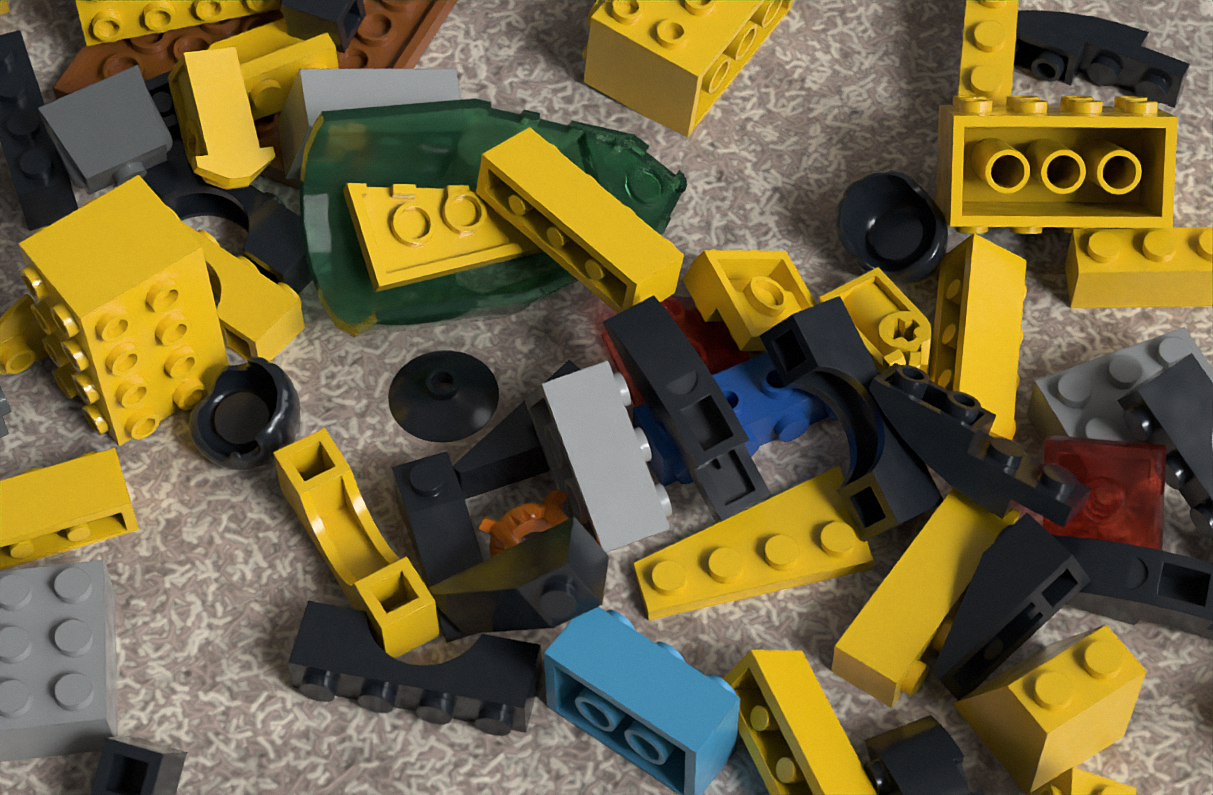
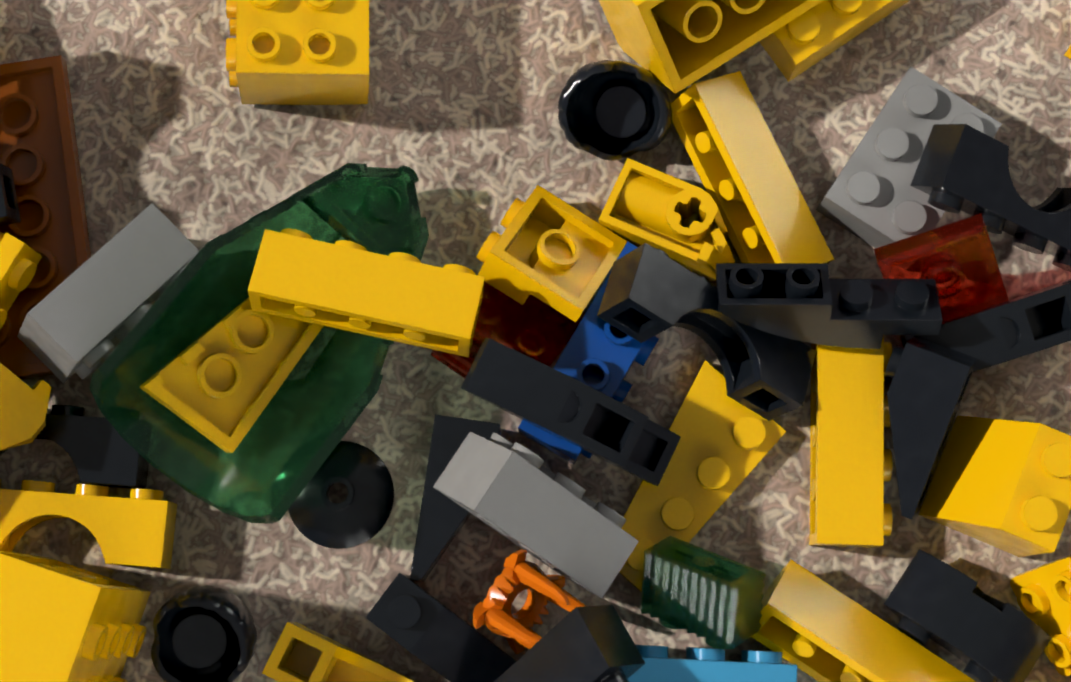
camera: 35 degrees left, 25 degrees up
none -> clear green brick [640,536,766,649]

